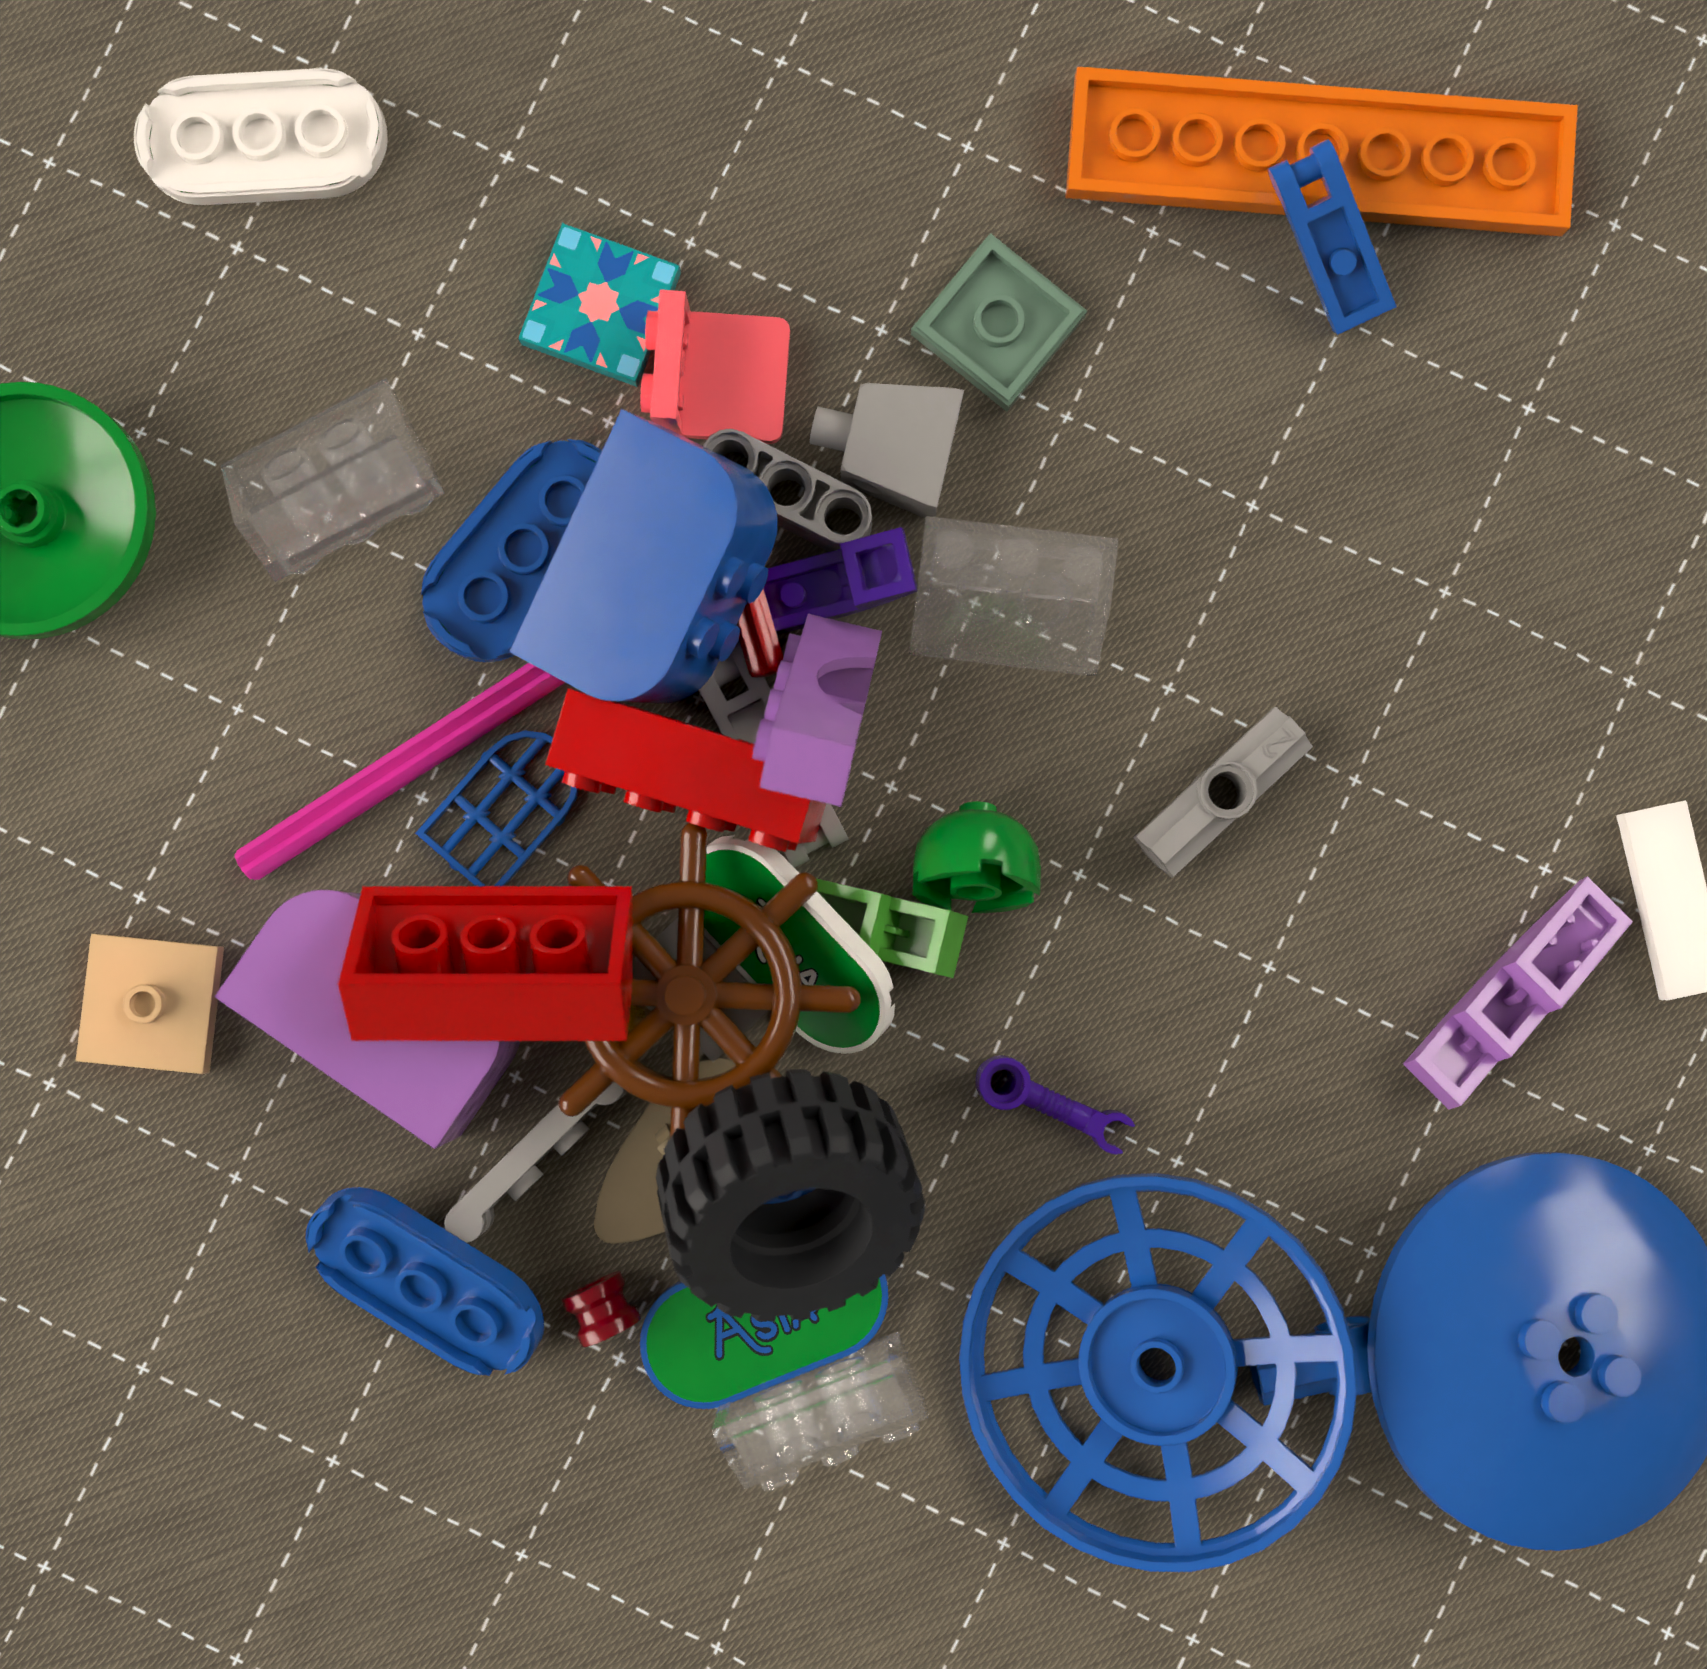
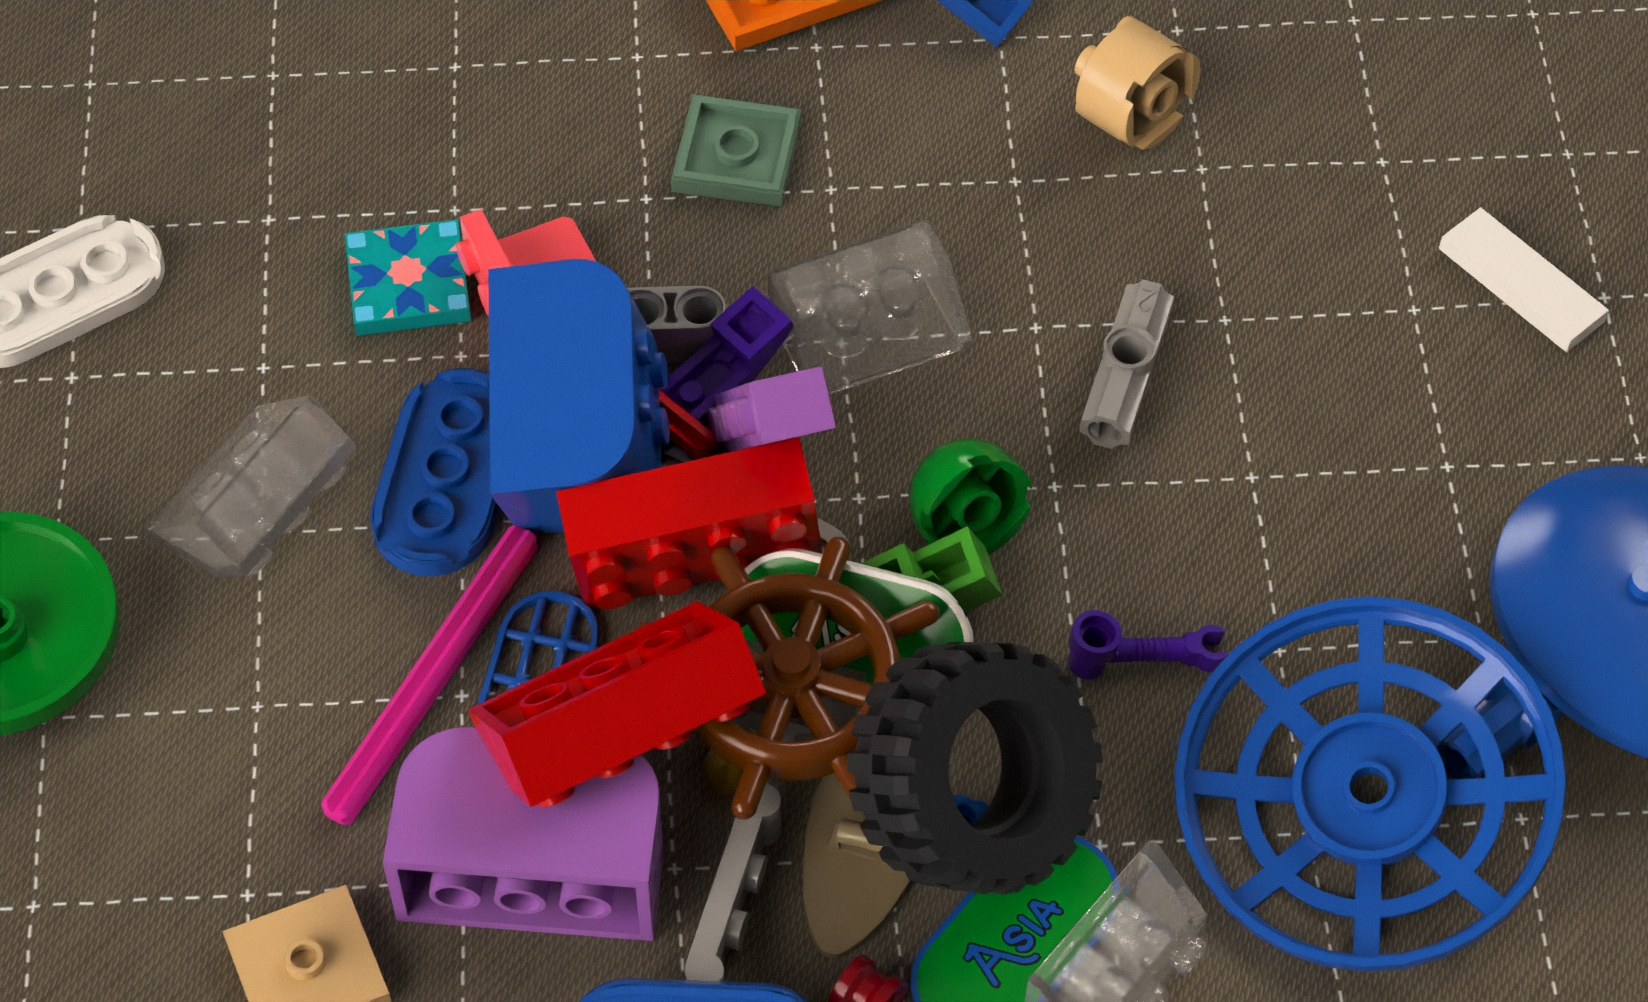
camera: 30 degrees left, 30 degrees down
light grey torso [809,383,964,520] -> none
medium lavender slope [1403,876,1633,1110] -> none
none -> tan brick [1075,16,1200,150]

